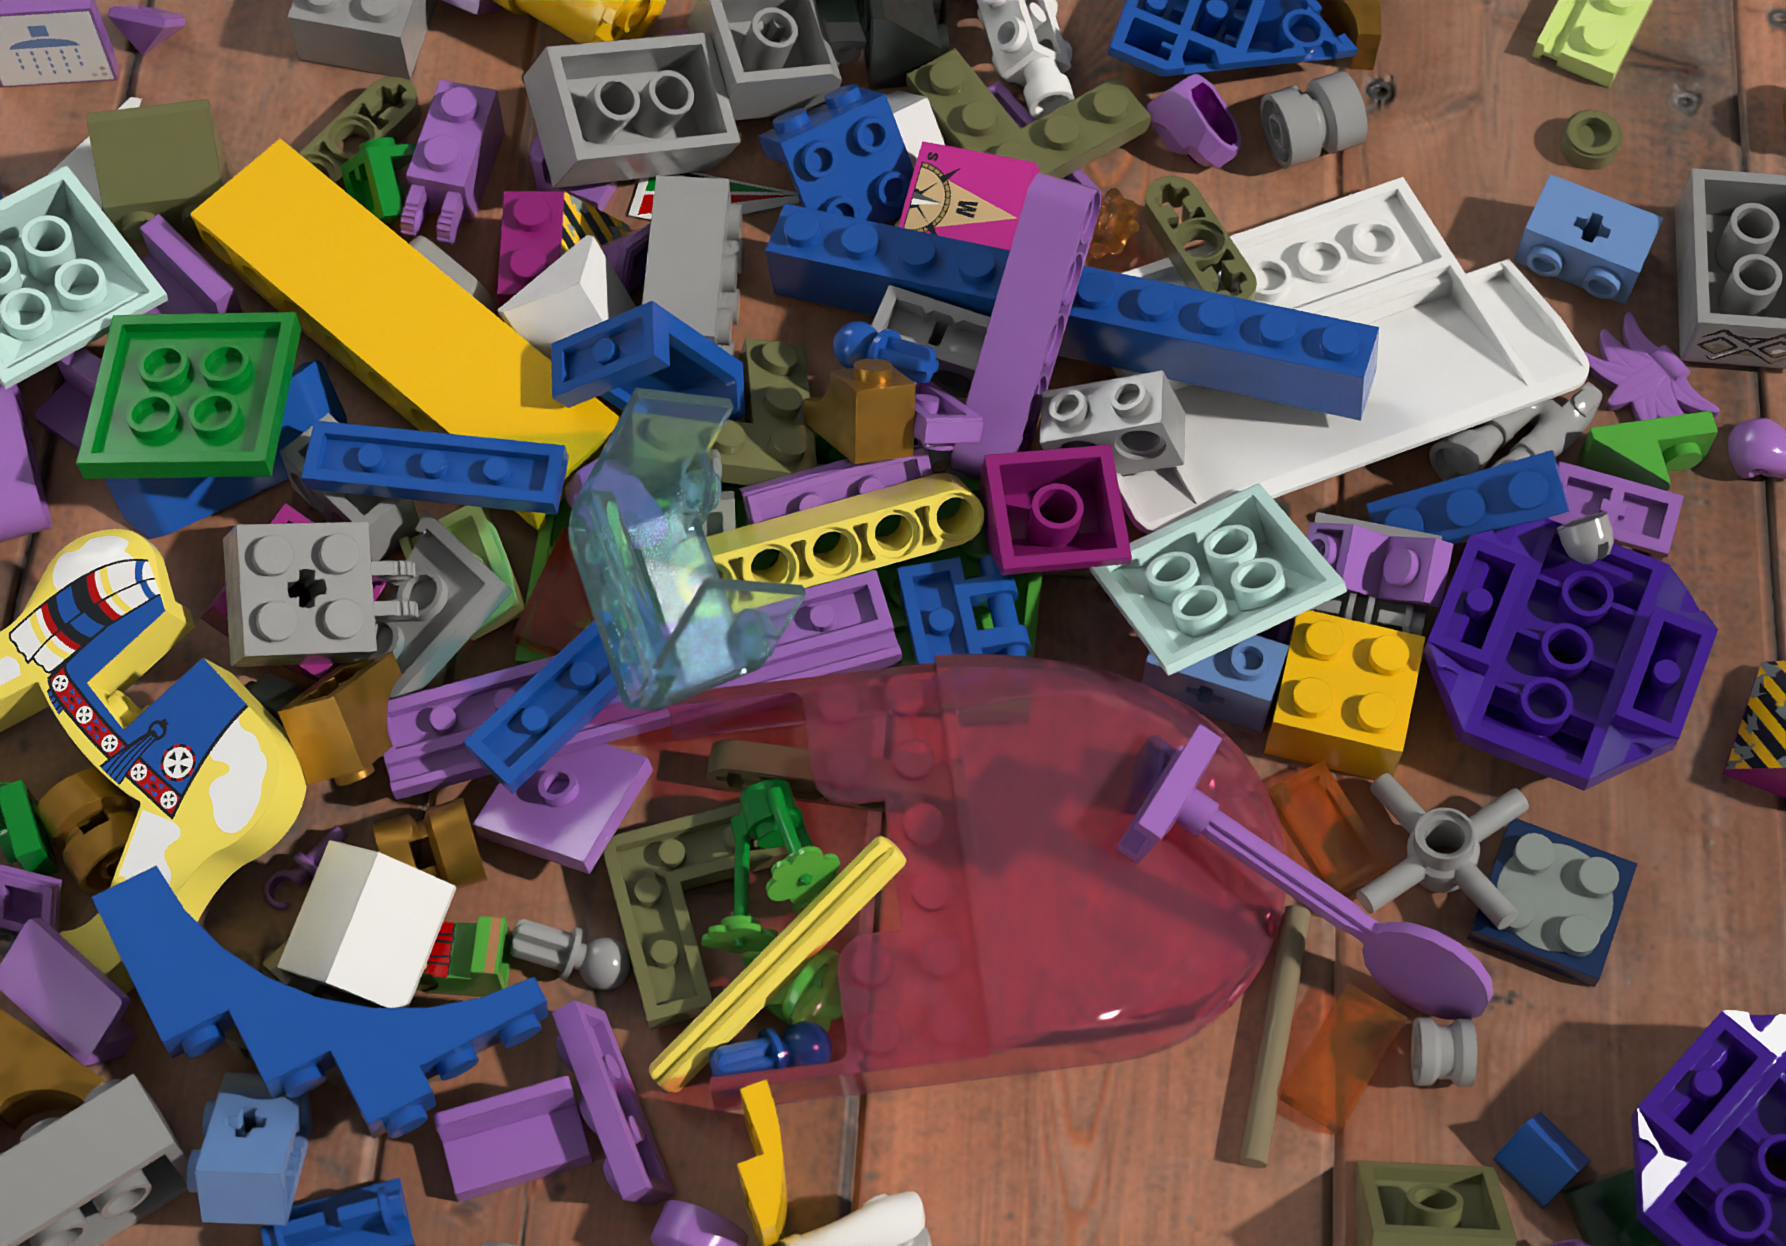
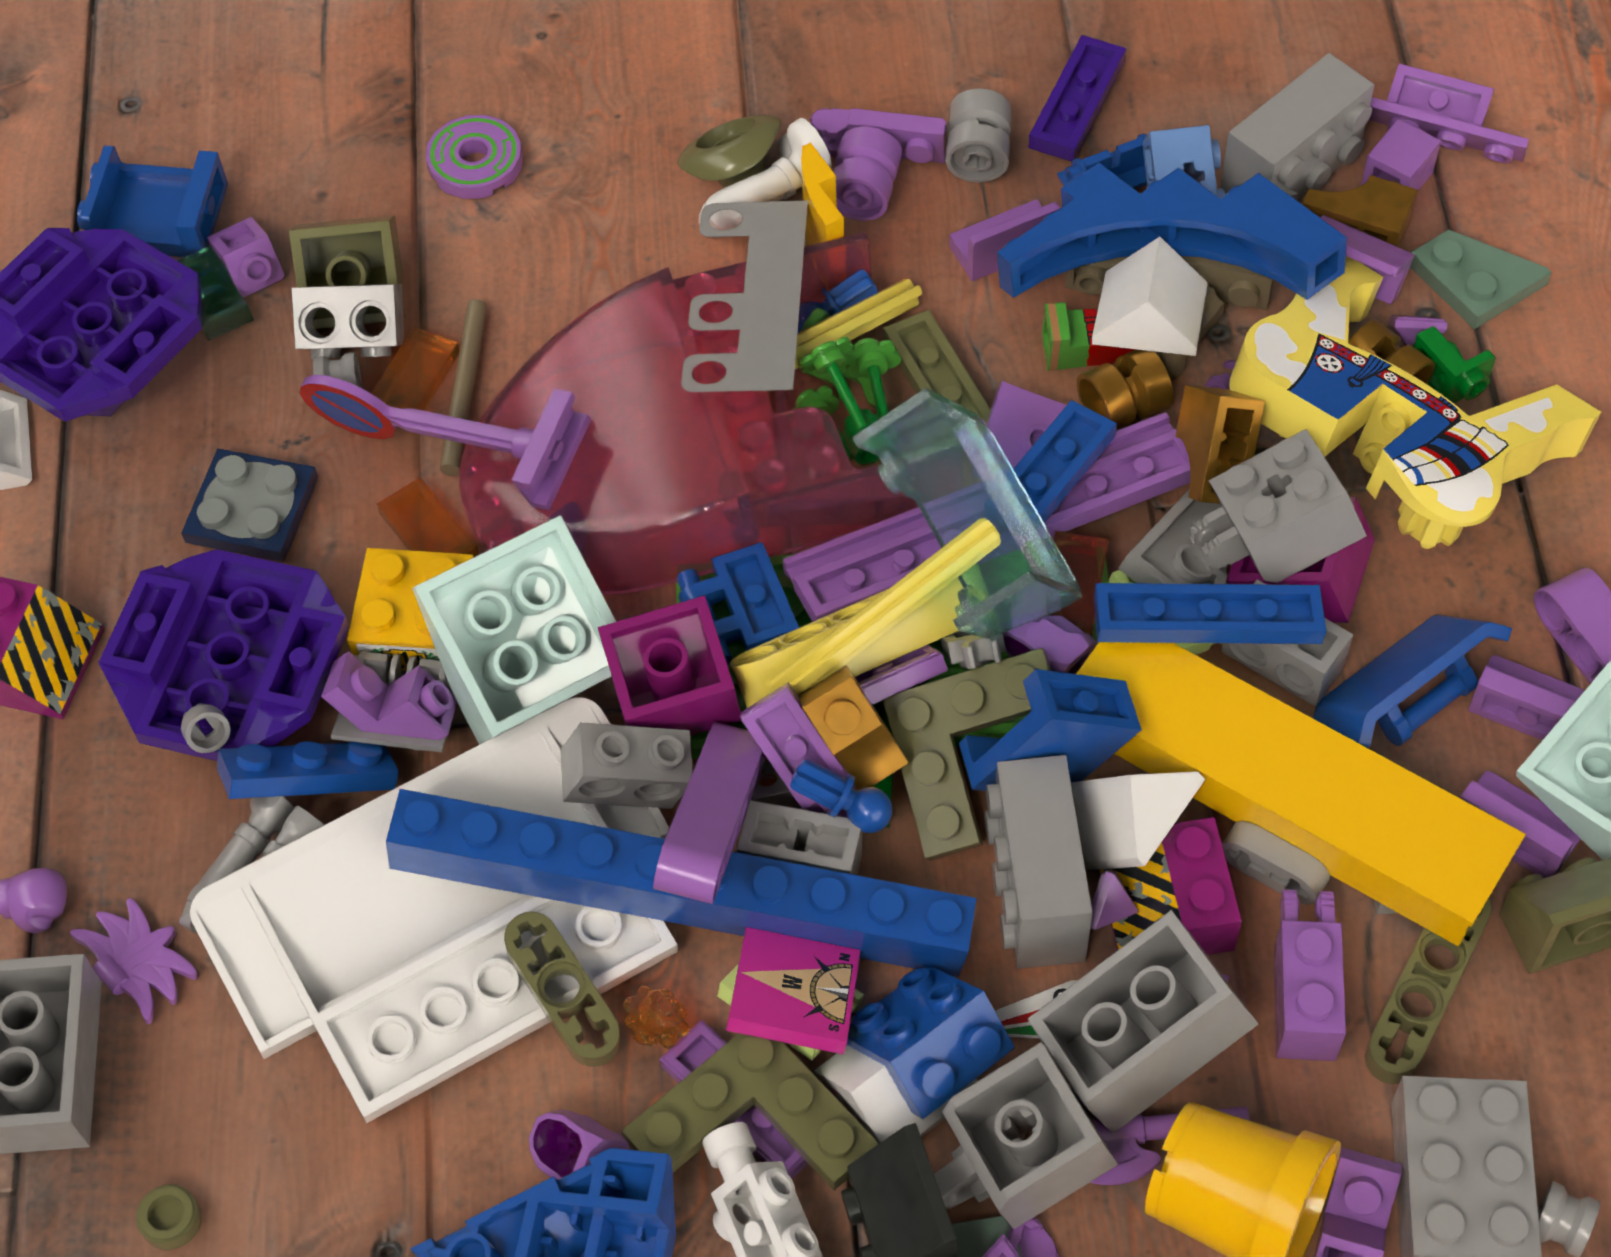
camera: 175 degrees right, 5 degrees down
green plate [76,312,301,479] -> none
green bracket [340,137,417,226] -> none
light grey axle [509,919,632,991] -> none
medium lavender plate [552,1000,676,1206] -> none
light grey wheel [1260,71,1368,168] -> none
light grey bar [1356,773,1529,930] -> none
blue slope [1493,1112,1591,1209] -> none
medium blue brick [1514,174,1663,305] -> none
medium lavender hinge [1548,461,1684,561] -> none
bright green slope [1578,411,1718,491] -> none
none -> brick [292,284,405,359]
none -> light grey piece [681,200,808,392]
none -> light yellow axle [768,518,1001,696]

